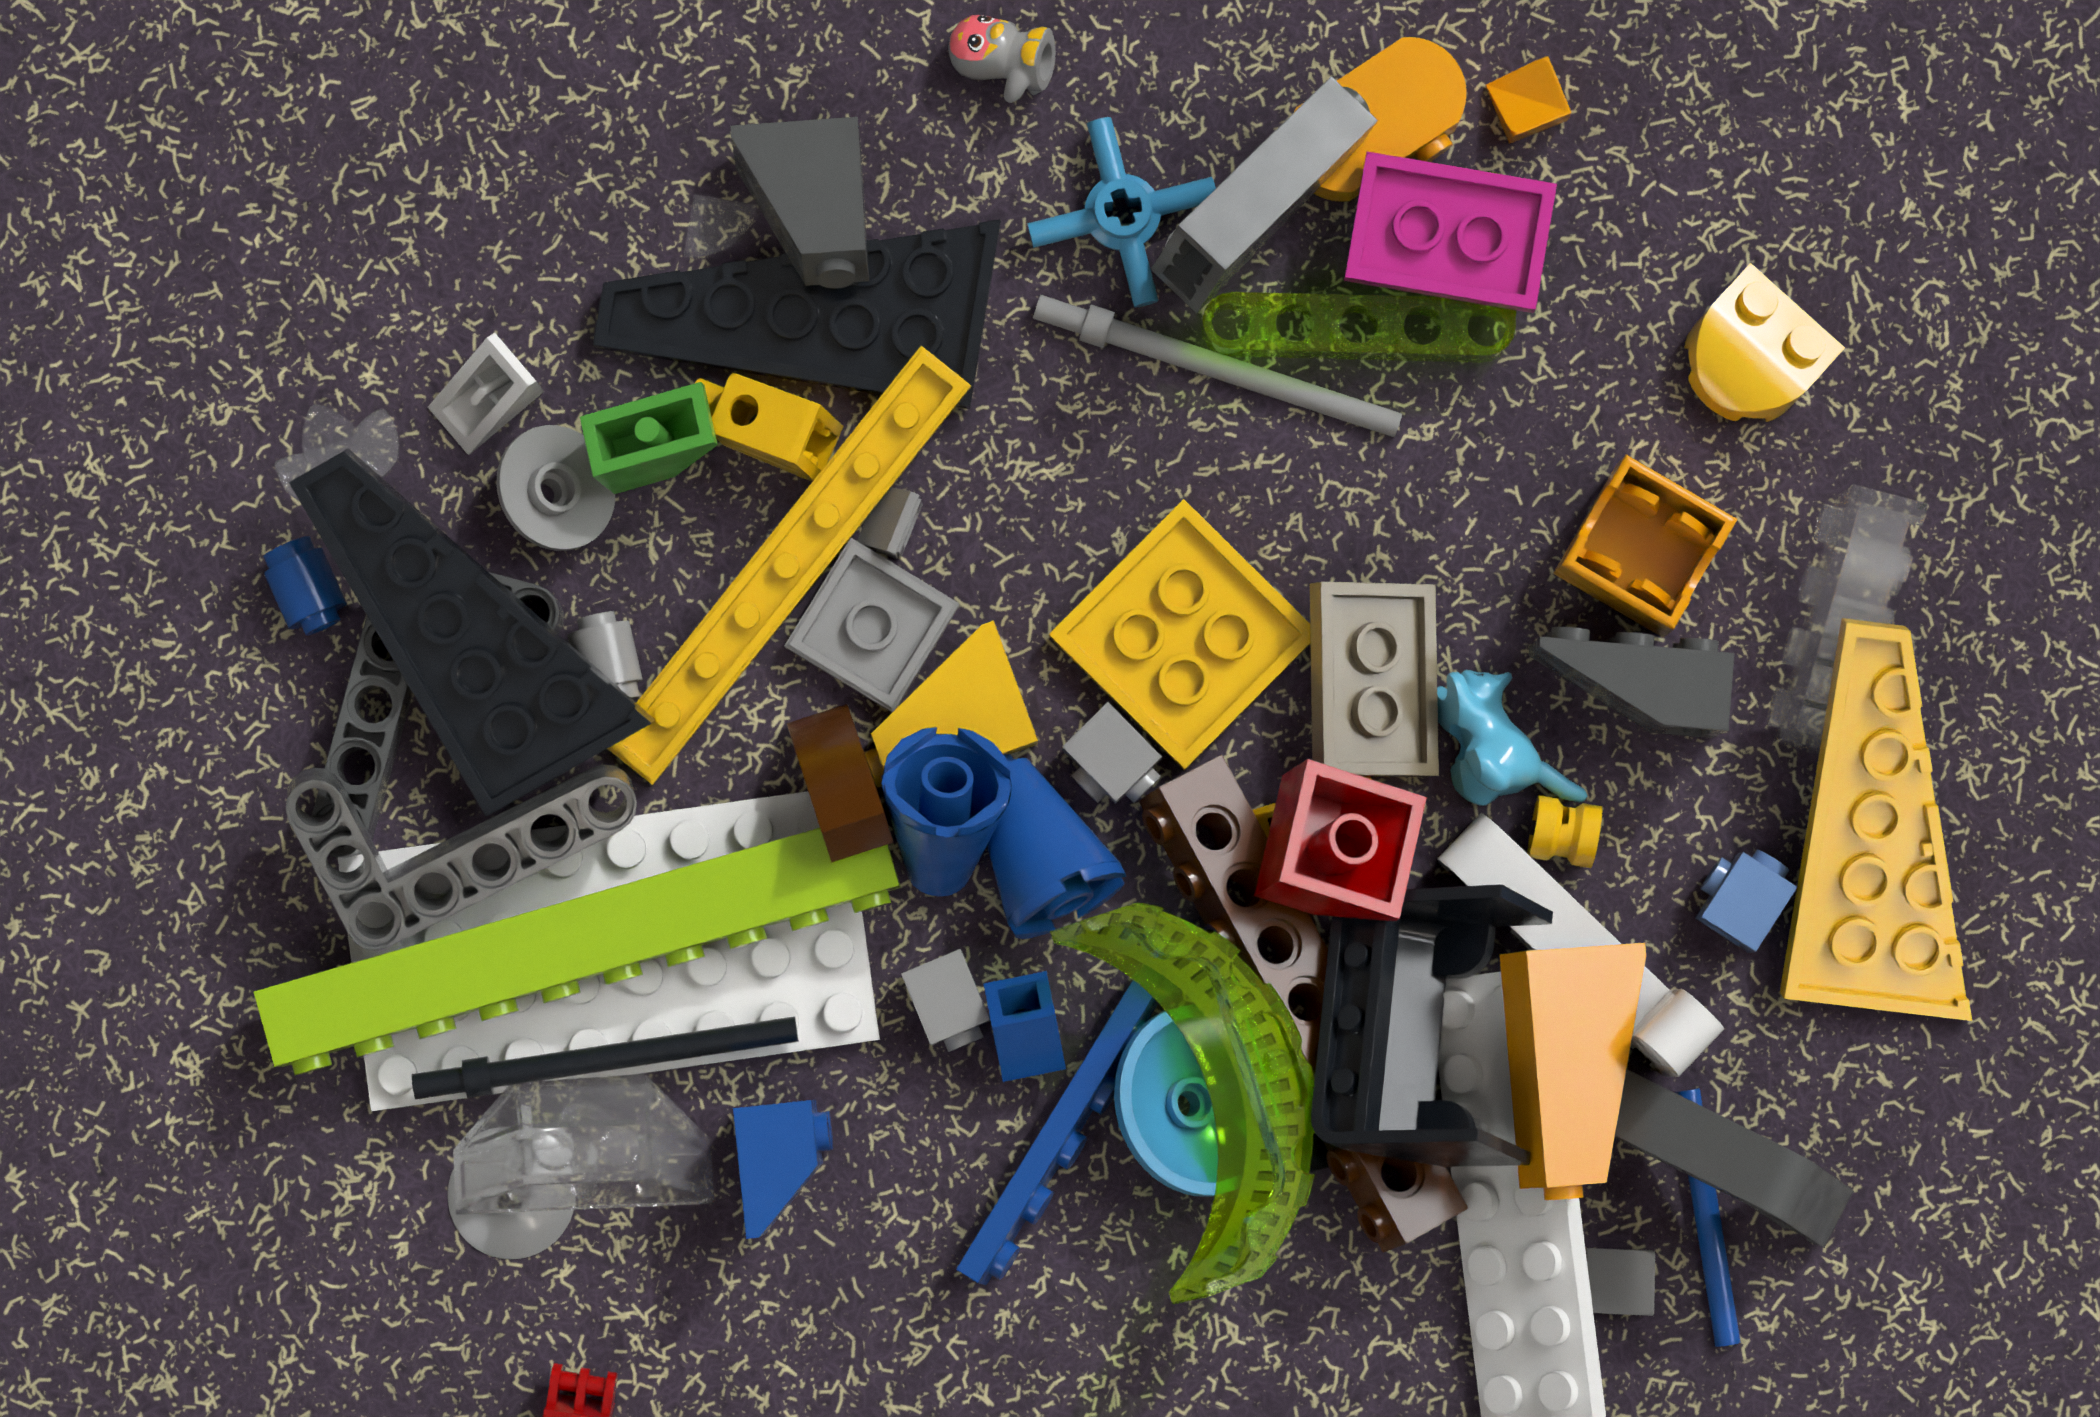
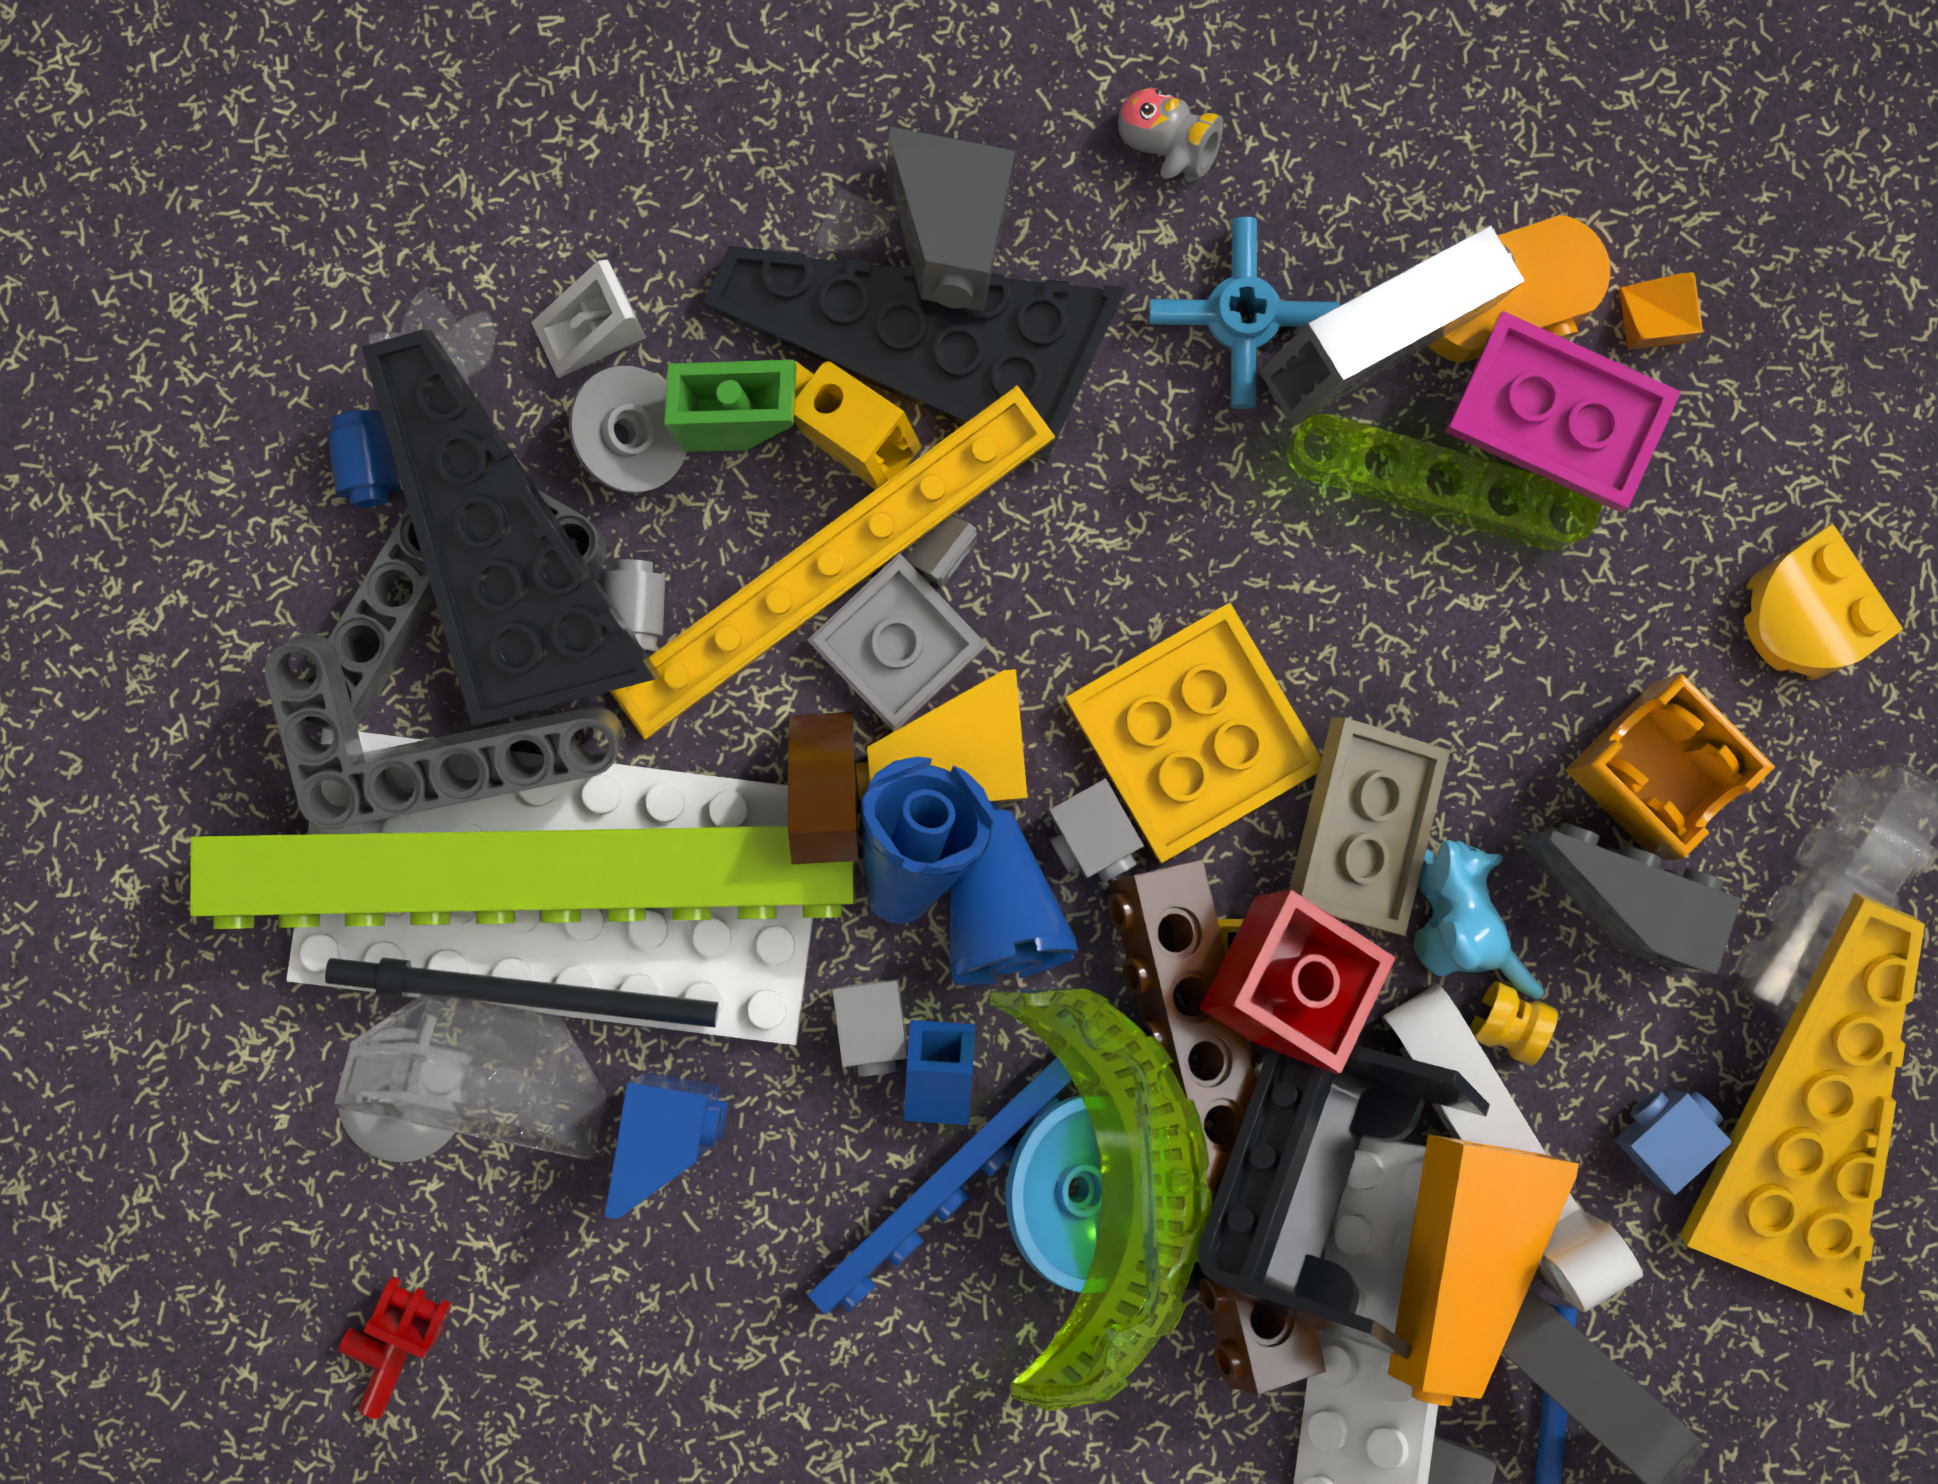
camera: 10 degrees right, 0 degrees up
light grey bar [1033,295,1402,438] -> none

